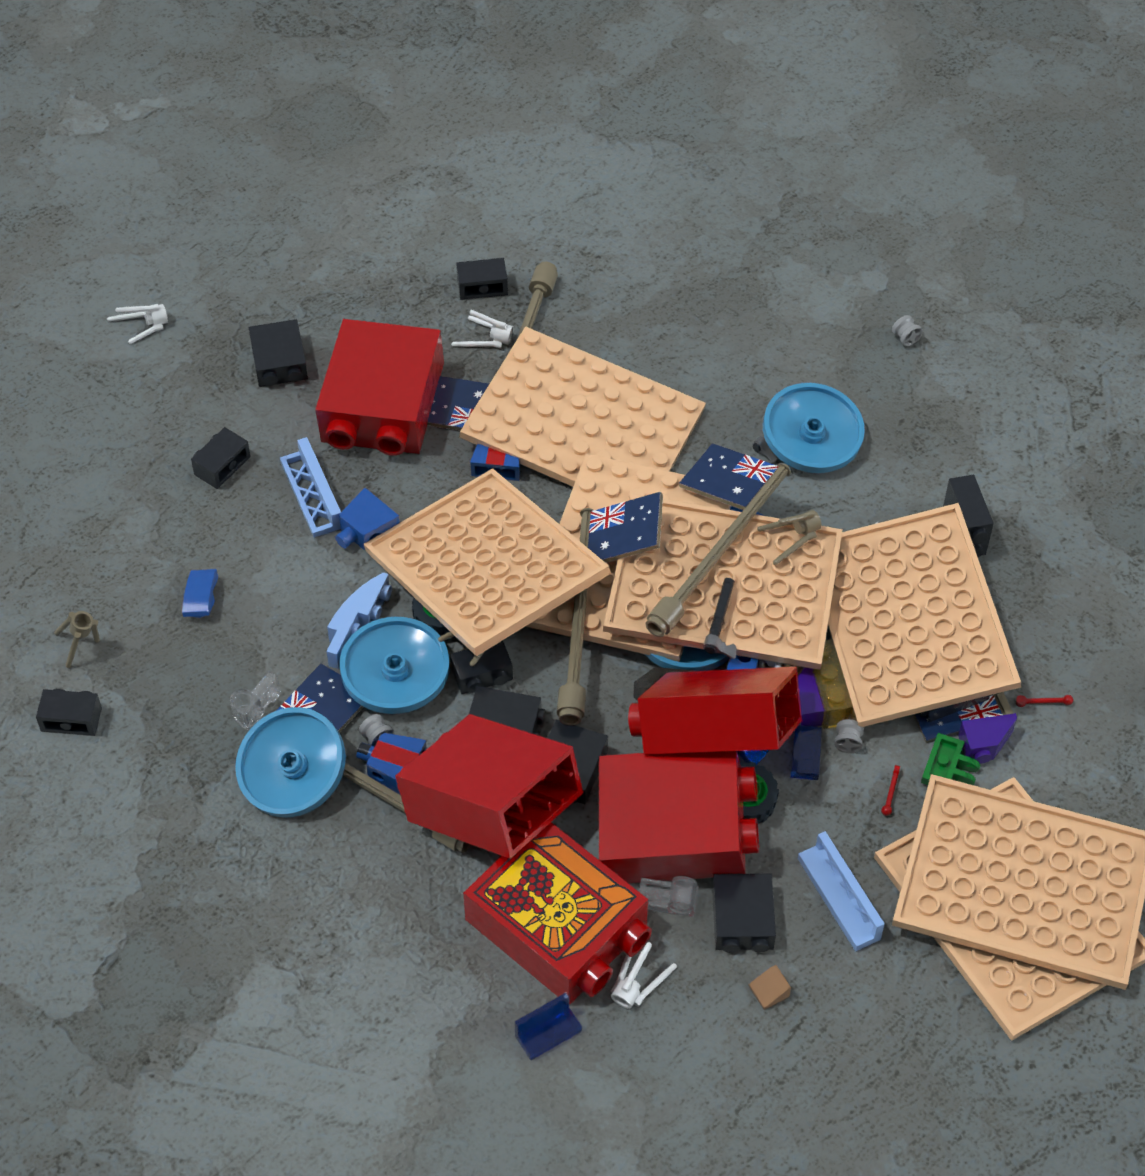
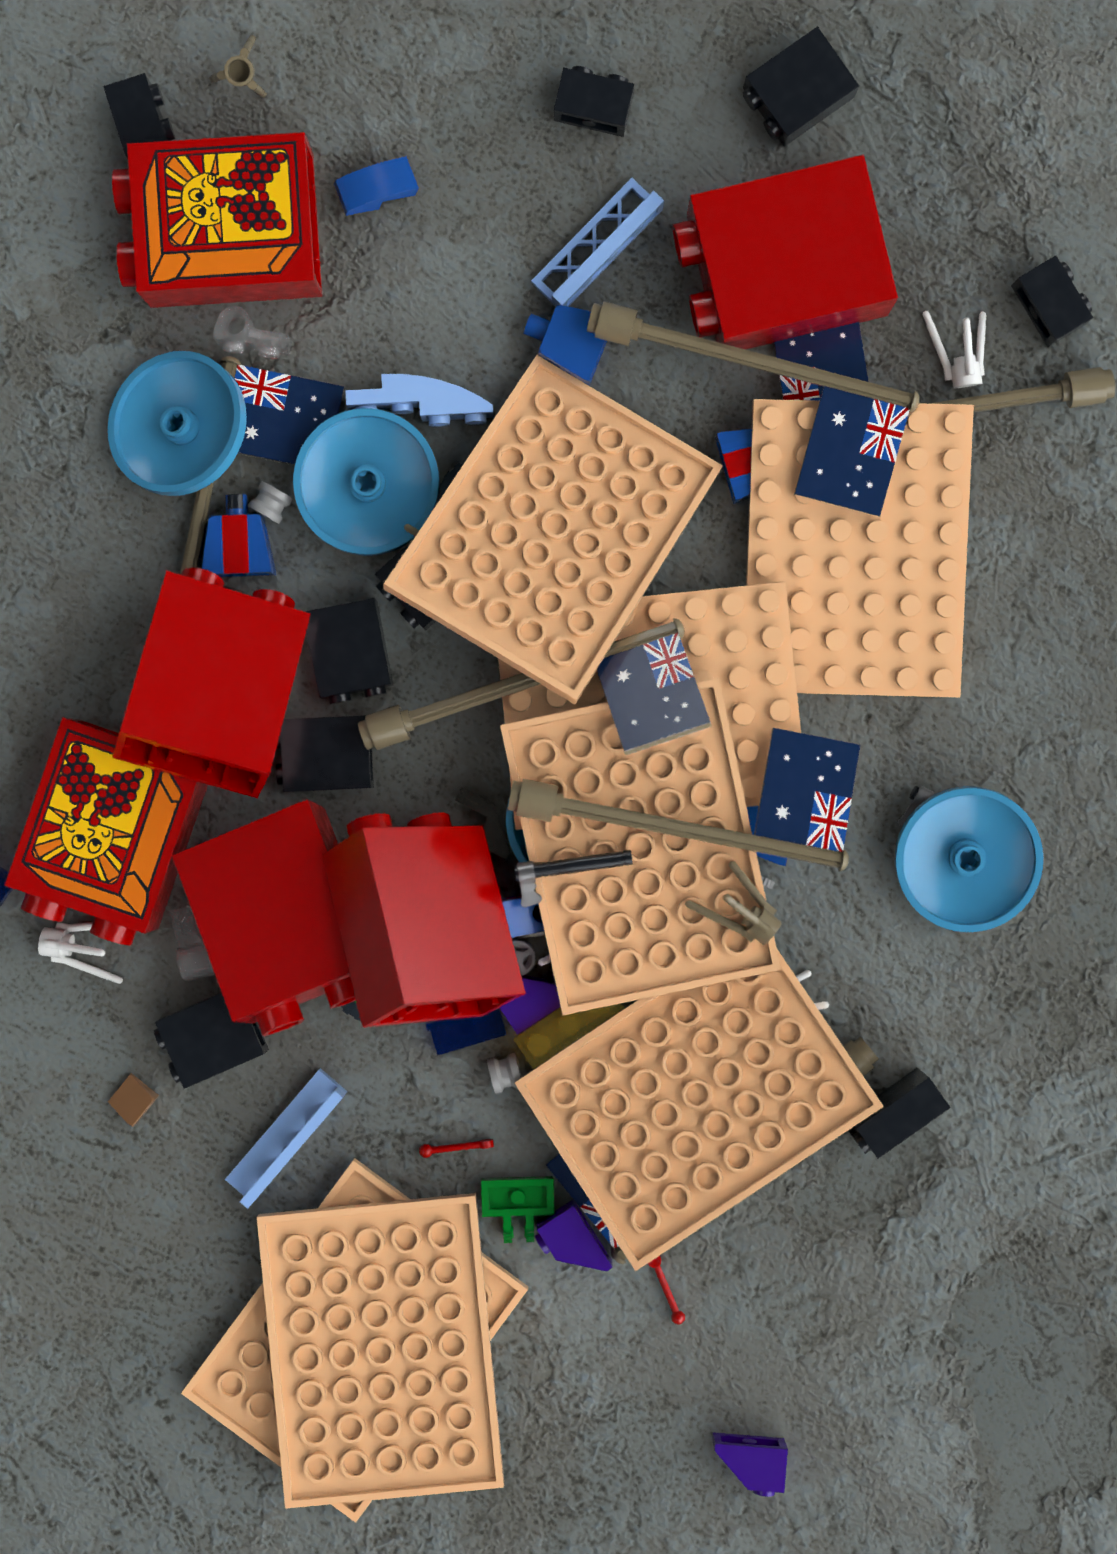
camera: 65 degrees right, 35 degrees up
none -> brick [112,132,322,308]
none -> flag [587,301,920,517]

